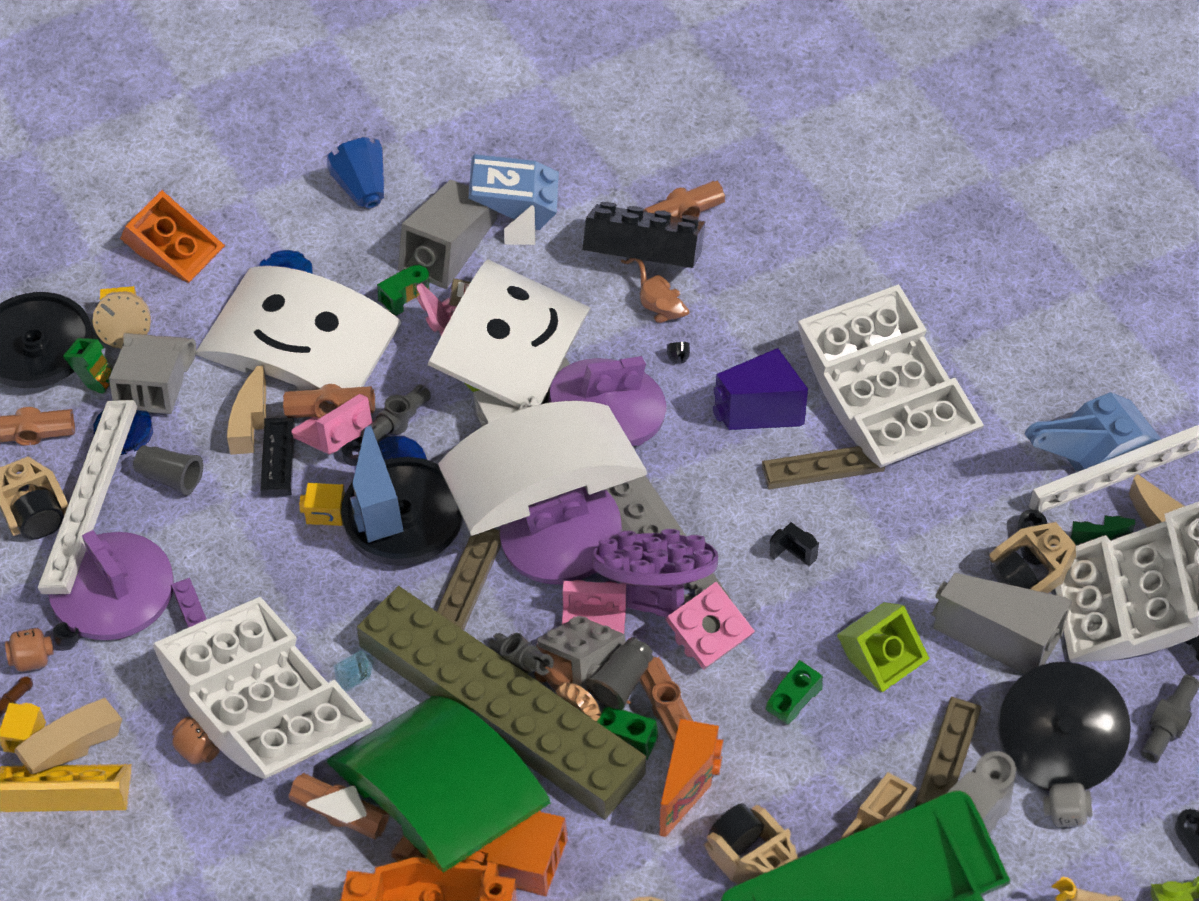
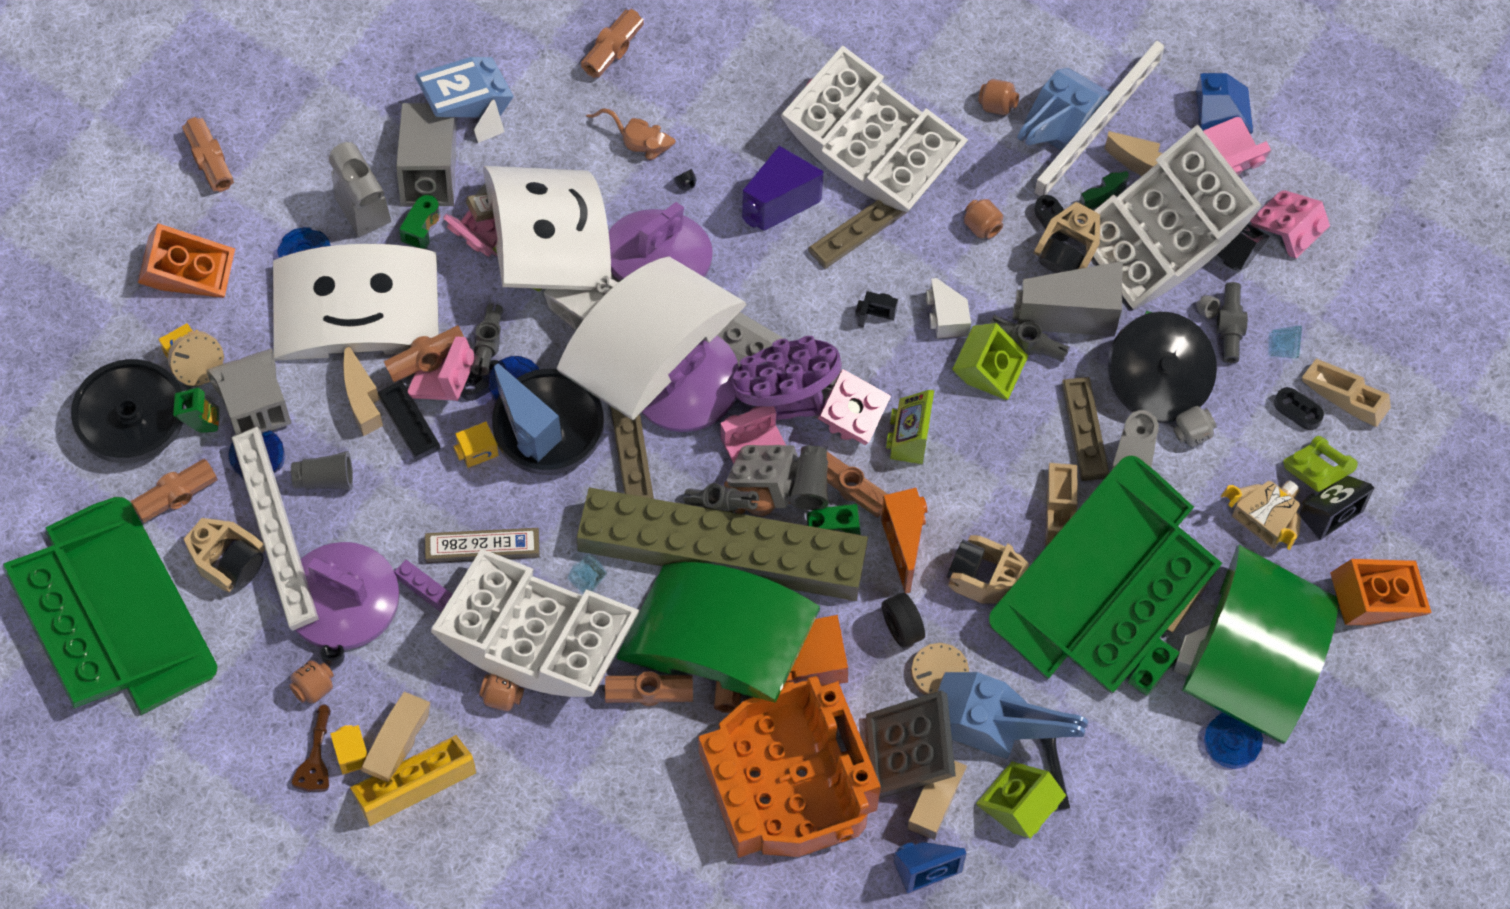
camera: 30 degrees left, 10 degrees up
white sticker [307,786,367,823] -> none
blue cone [327,137,384,208] -> none
light nougat gear [556,682,601,721] -> none
black brick [582,202,706,268] -> none
green leg [765,660,823,725] -> none
none -> nougat piece [182,117,234,192]
none -> light grey piece [329,142,392,238]
none -> tile [425,528,540,563]
none -> black tyre [881,592,925,648]
none -> lime slope [886,390,934,464]
none -> white slope [926,278,971,339]
none -> nougat head [964,199,1004,239]
none -> nougat head [978,79,1019,115]
none -> dark grey pin [990,315,1070,363]
none -> light grey hinge [1196,295,1220,319]

